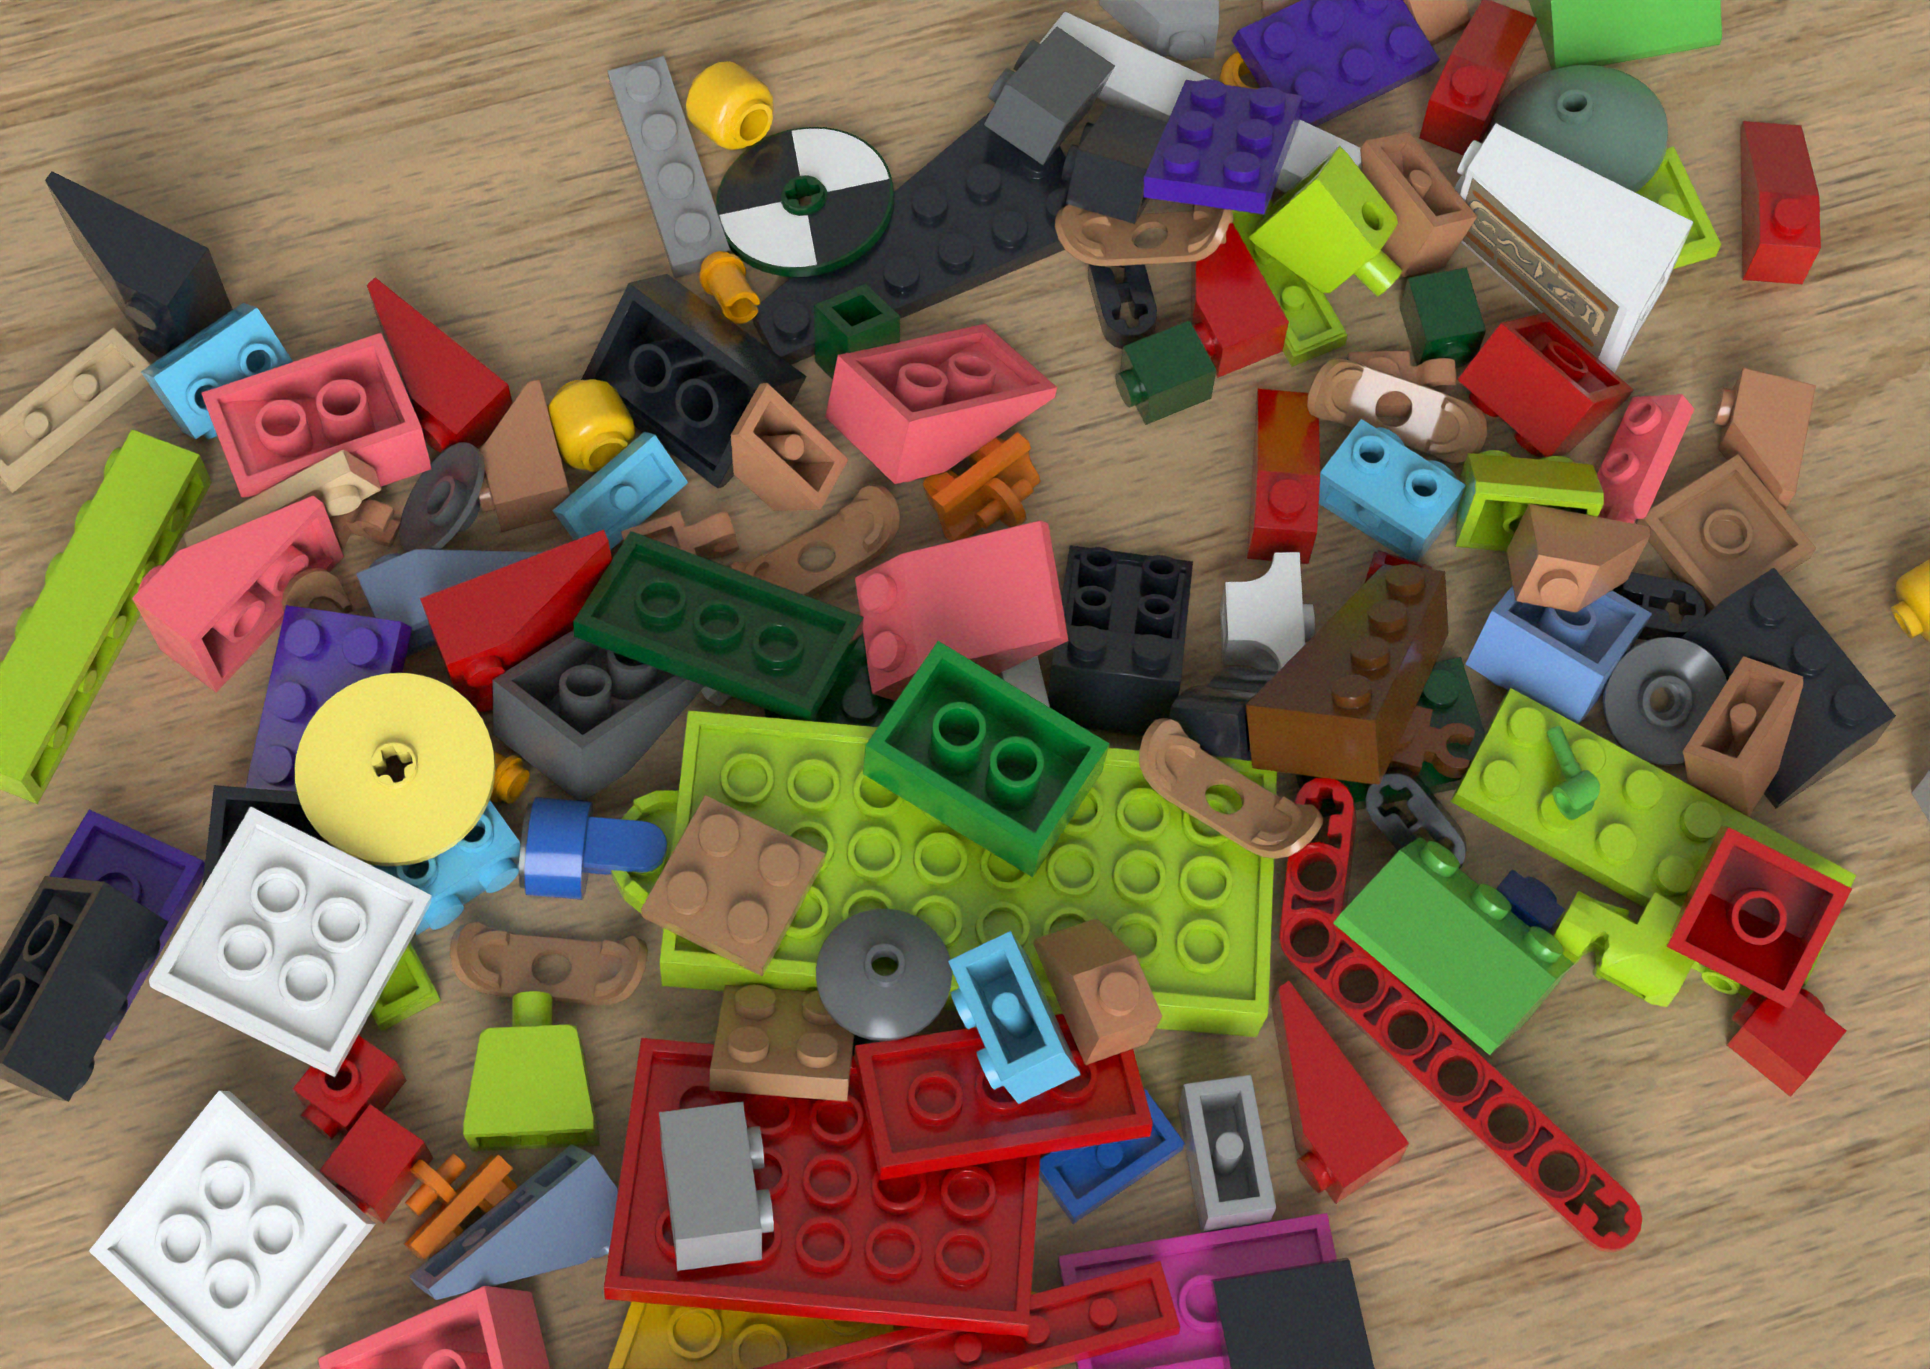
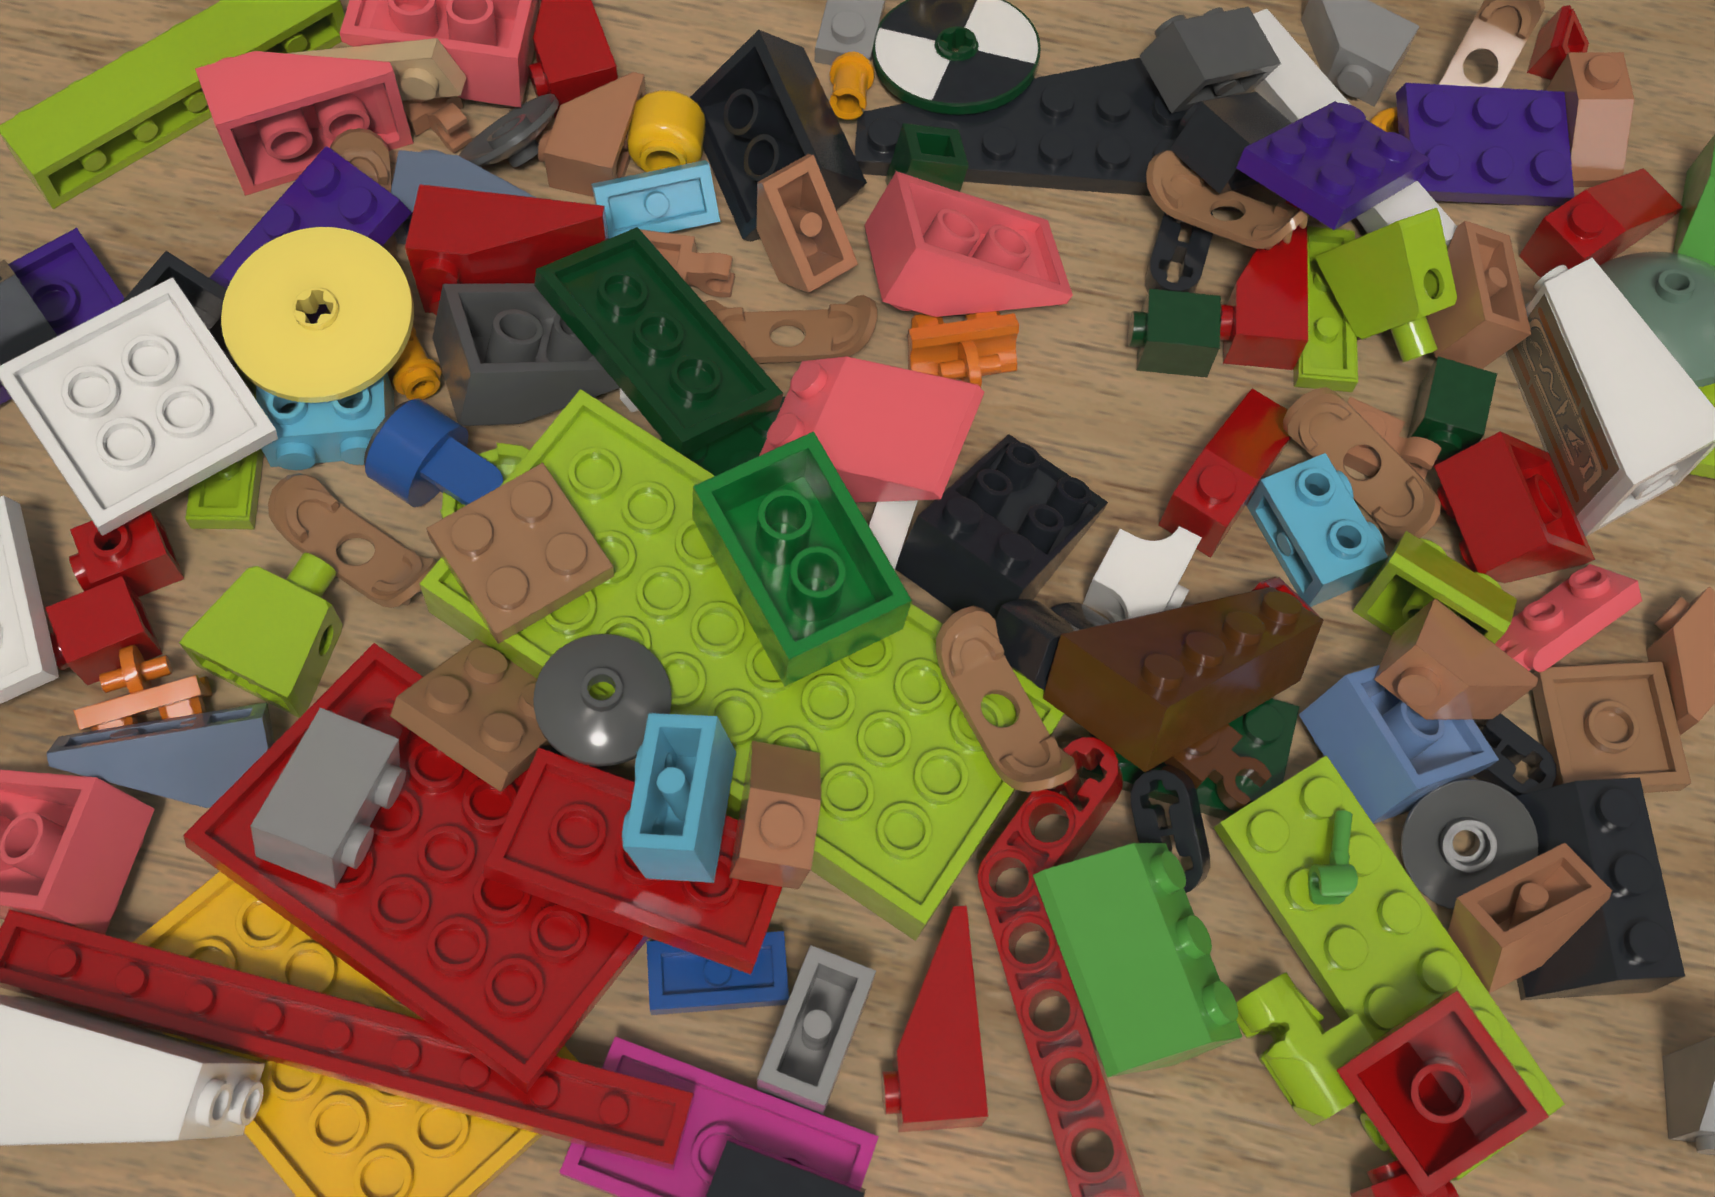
camera: 25 degrees right, 0 degrees up
clear blue plate [1496,869,1566,934] -> none

